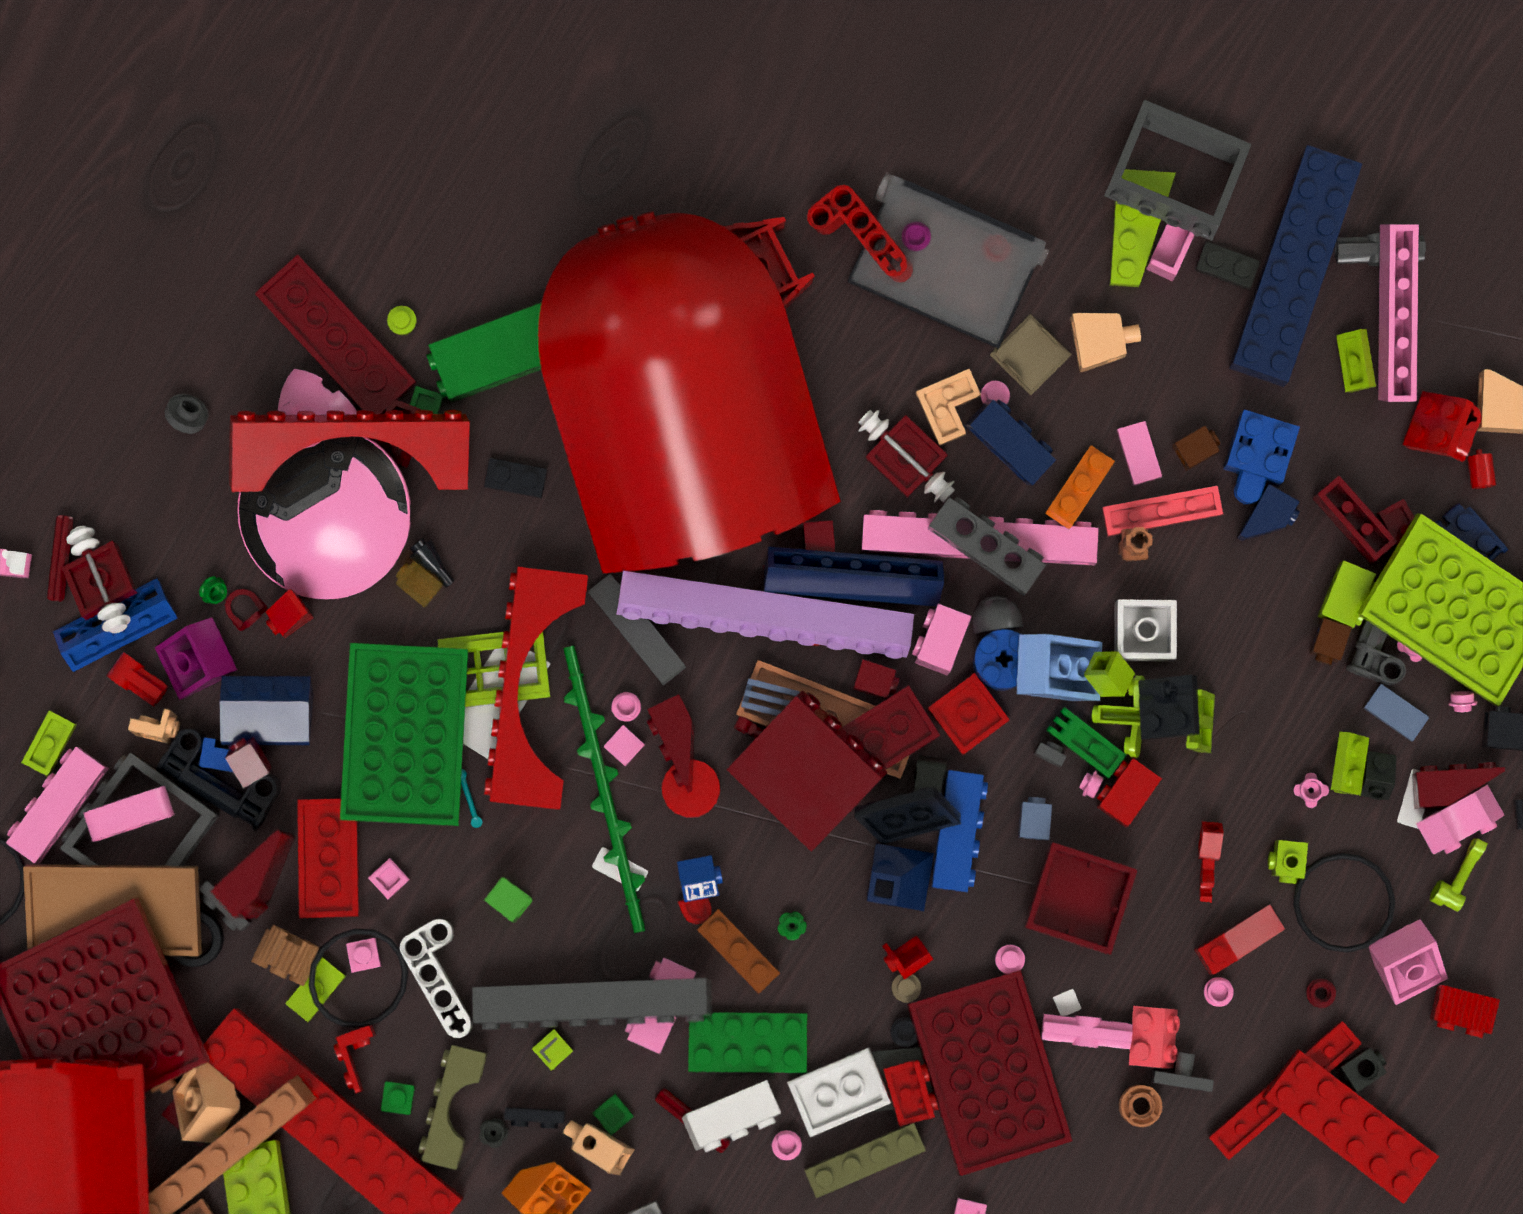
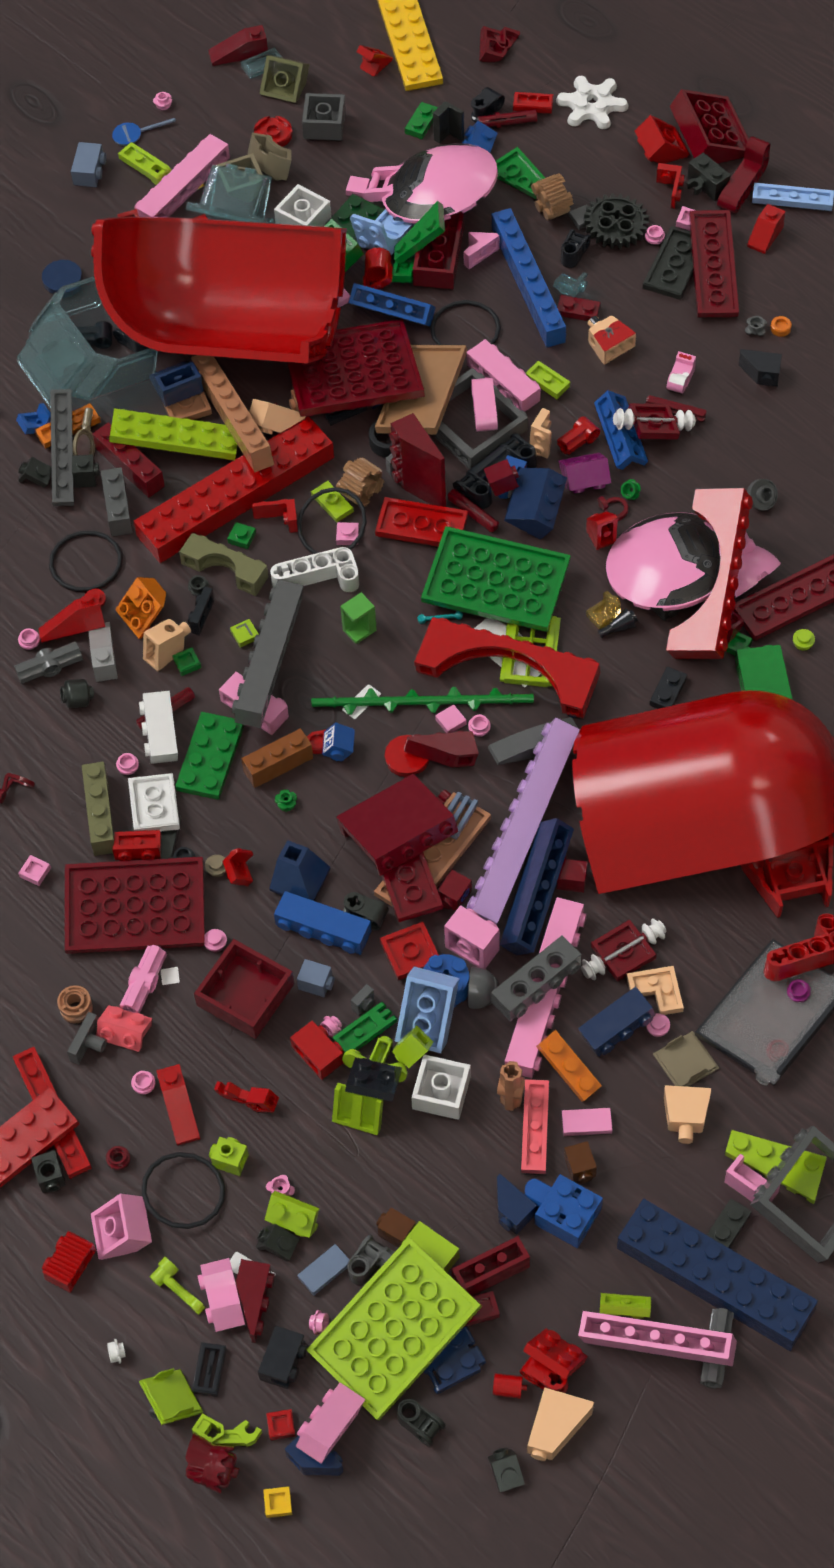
camera: 110 degrees right, 25 degrees down
bright pink tile [368,858,410,900] -> none
black plate [854,787,961,844] -> none
none -> dark red axle [448,489,499,532]

